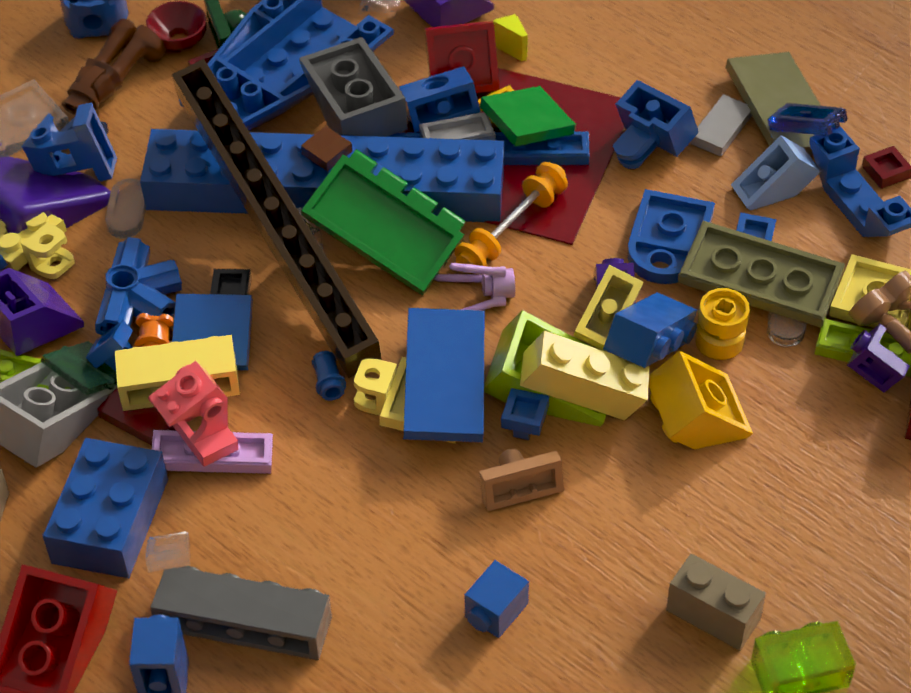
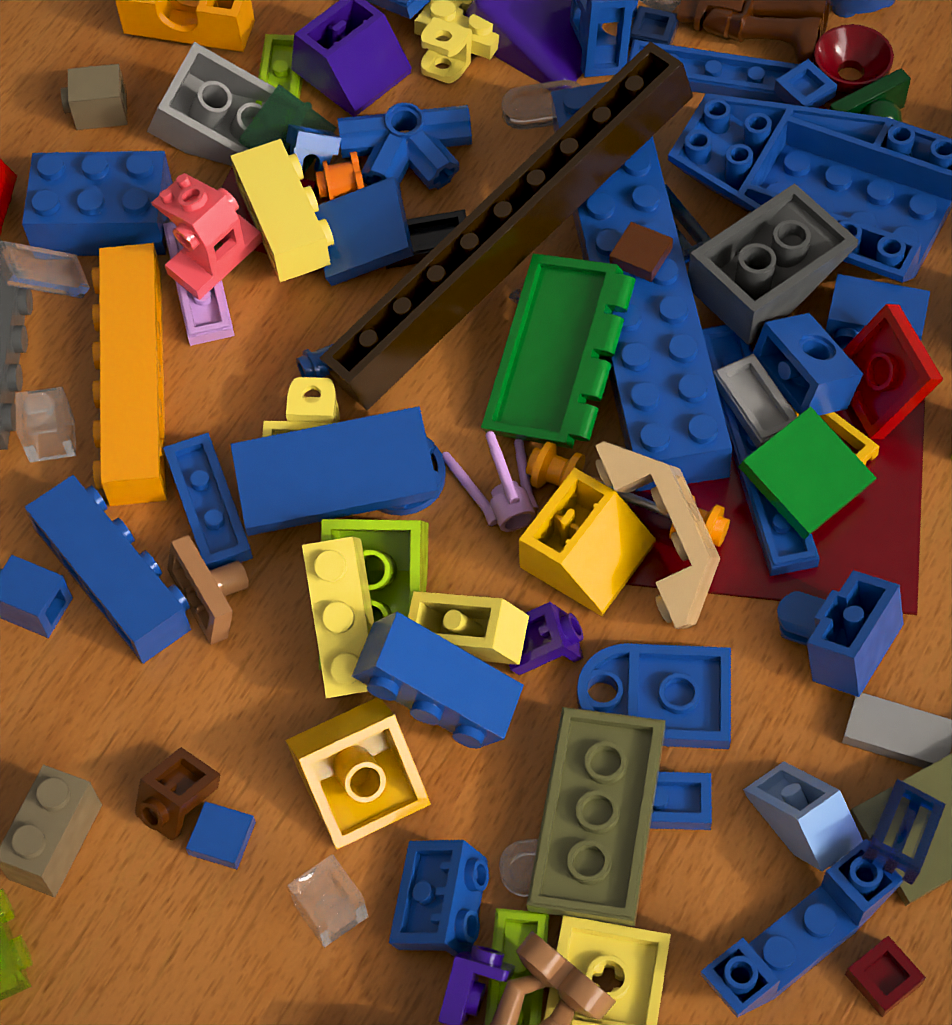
camera: 80 degrees right, 10 degrees up
blue tile [501,388,549,440] -> none
yellow wheel [695,288,750,360] -> none
none -> clear brick [15,387,76,462]
none -> blue brick [25,475,191,664]
none -> light orange brick [92,243,167,506]
none -> reddish brown bracket [135,747,221,841]
none -> blue plate [163,433,253,570]
none -> blue tile [186,801,256,870]
none -> clear brick [287,854,368,948]
none -> blue bracket [389,840,489,957]
none -> yellow slope [519,467,656,616]
none -> tan slope [595,441,720,629]
none -> blue tile [627,39,799,104]
none -> blue tile [774,59,837,108]
none -> blue brick [825,274,930,350]

